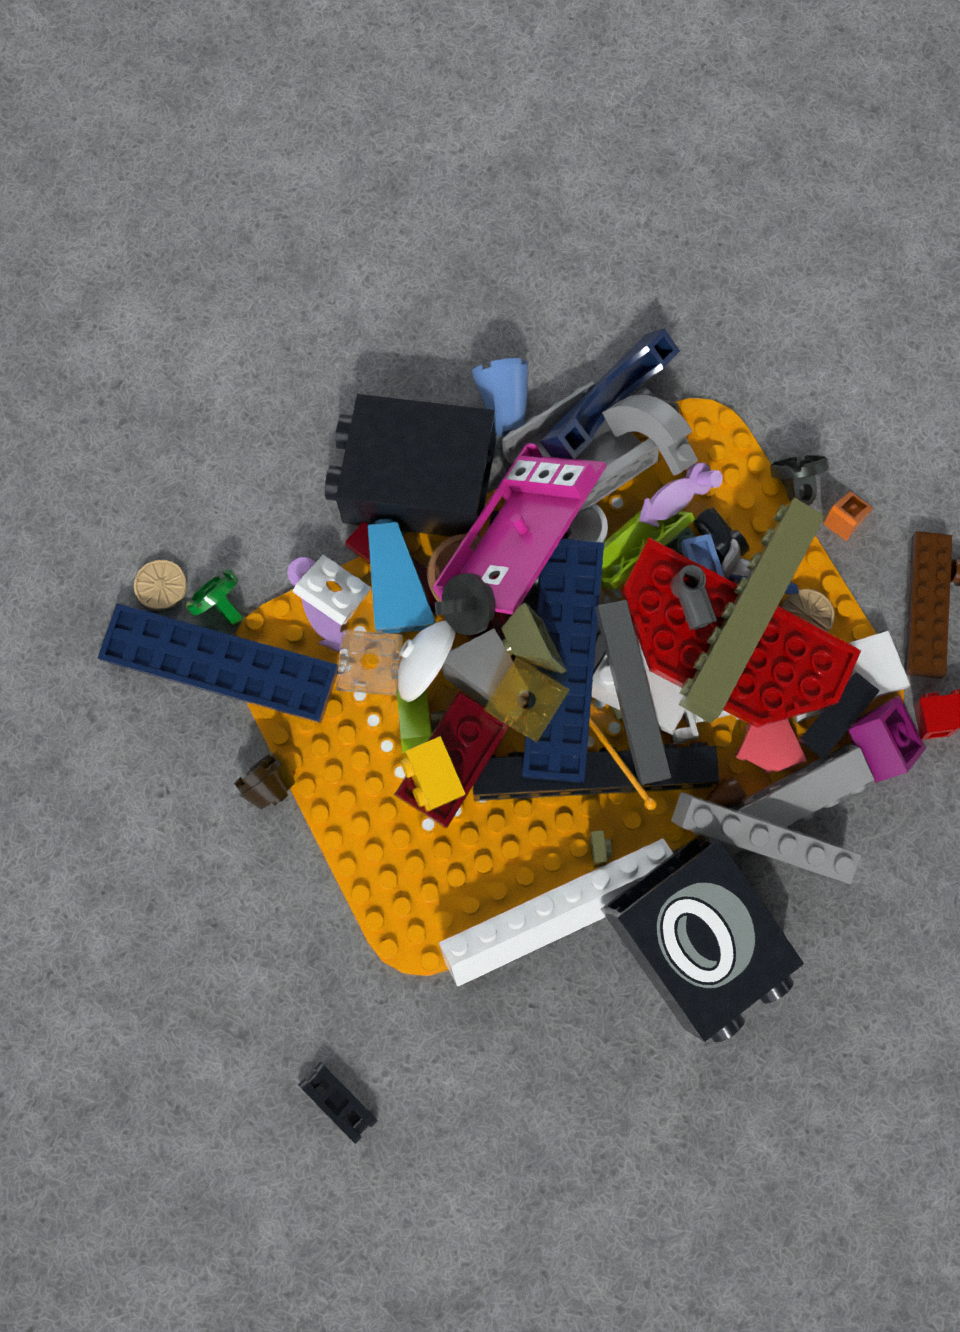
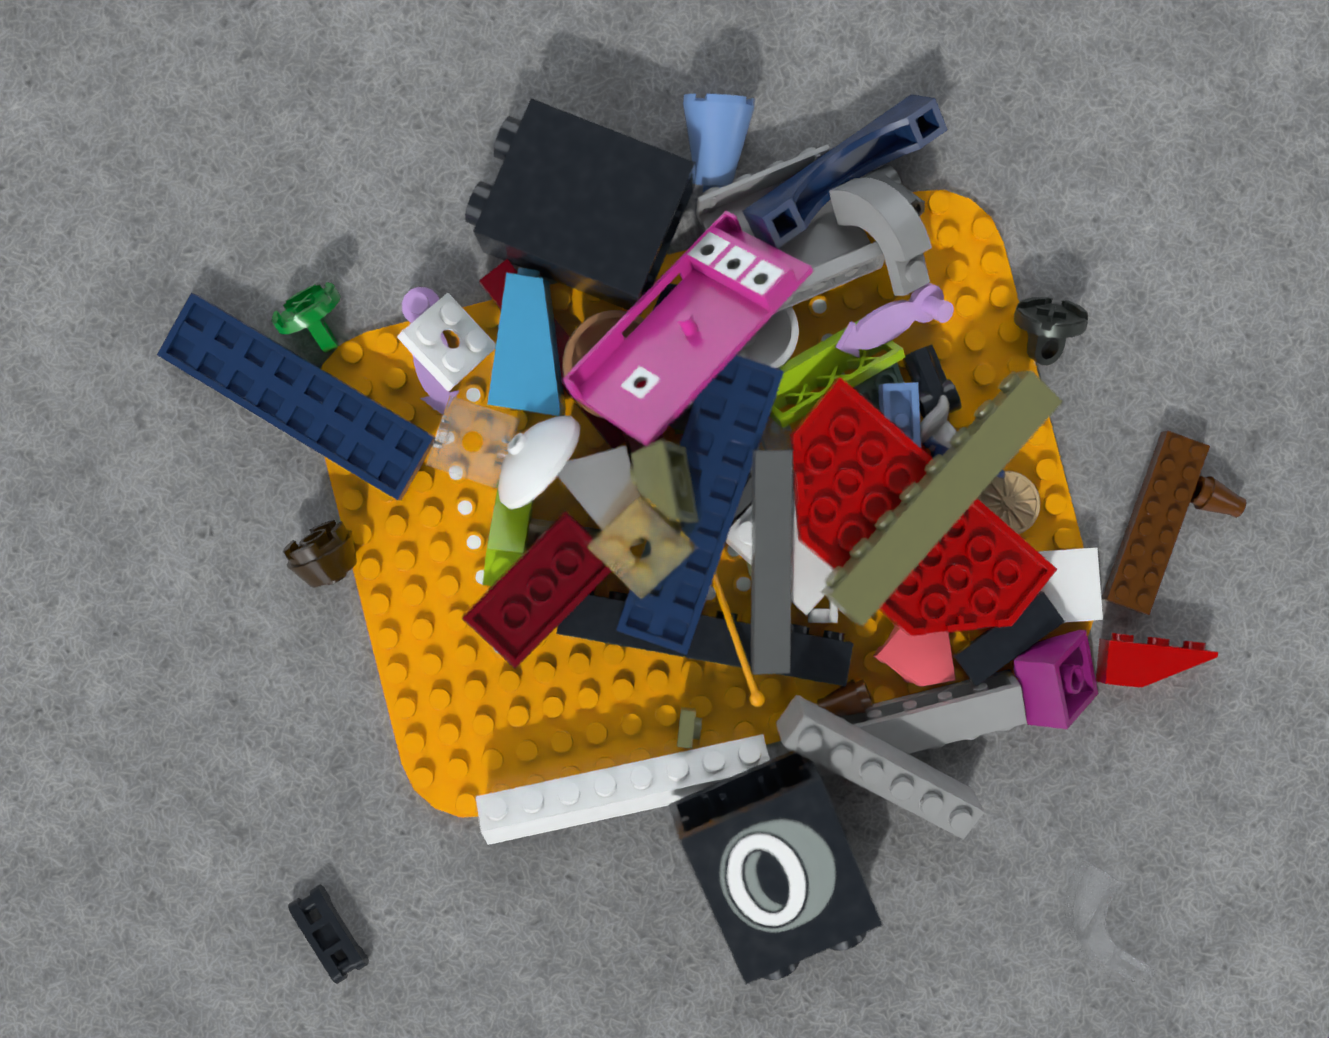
camera: 15 degrees right, 15 degrees up
tan wheel [134,560,187,611] -> none
yellow brick [400,736,465,812] -> none
pearl dark grey tile [435,573,495,635] -> none
dark grey piece [670,565,717,630] -> none
orange slope [823,491,873,541] -> none

